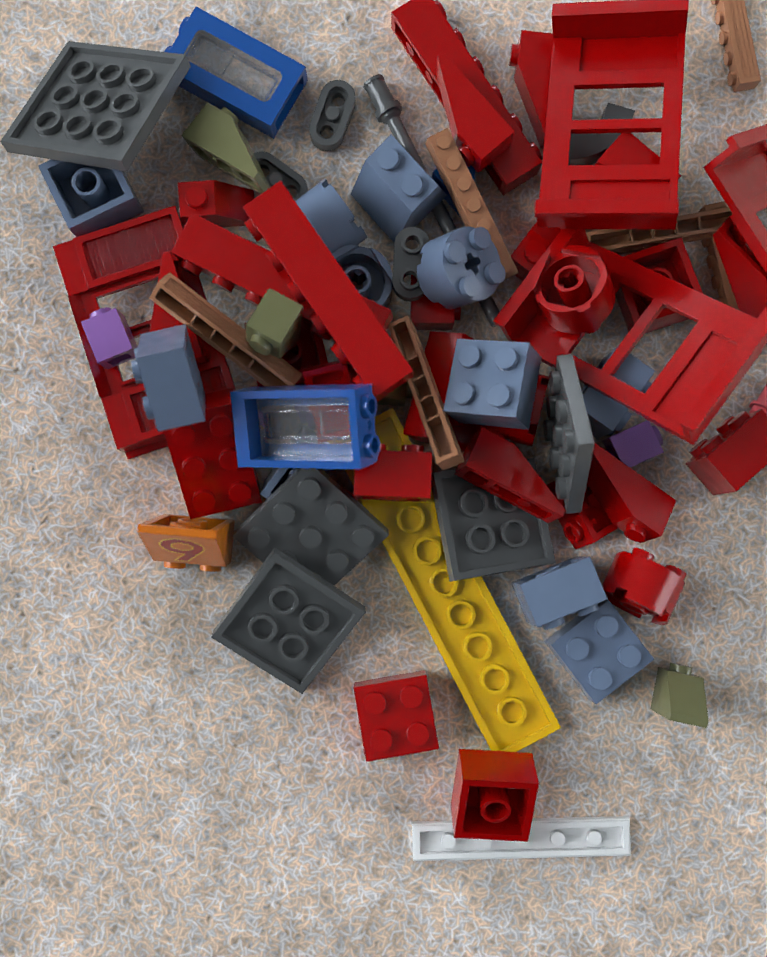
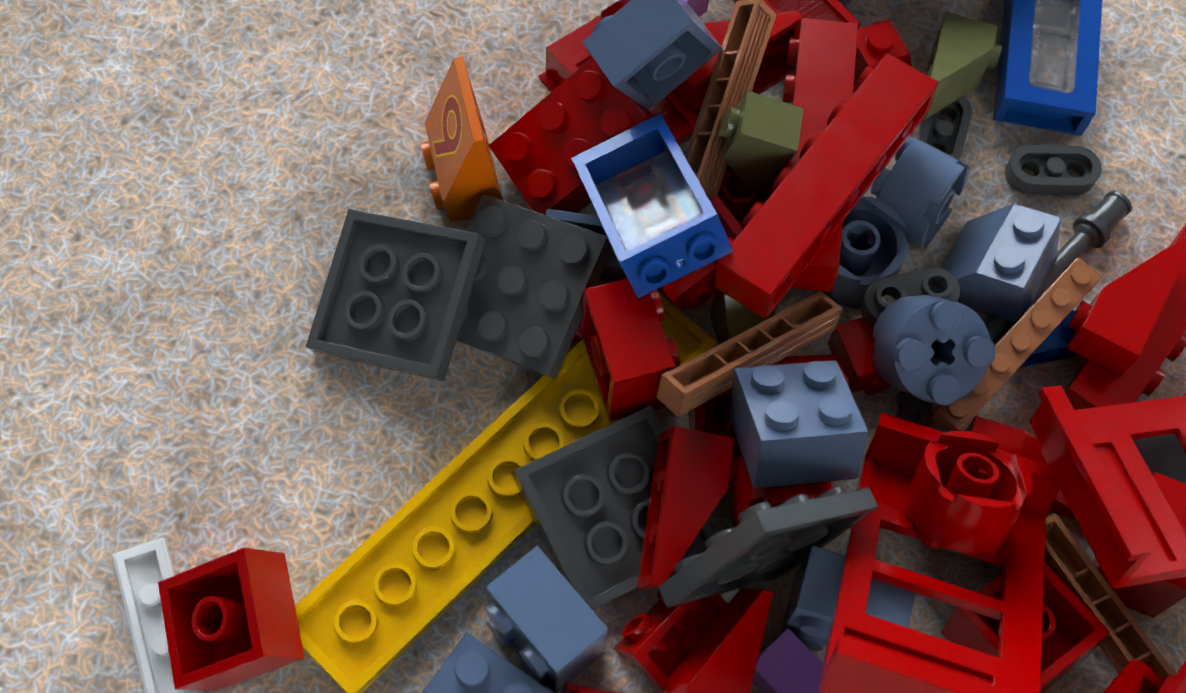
camera: 70 degrees right, 20 degrees down
red brick [353,670,439,762] -> none

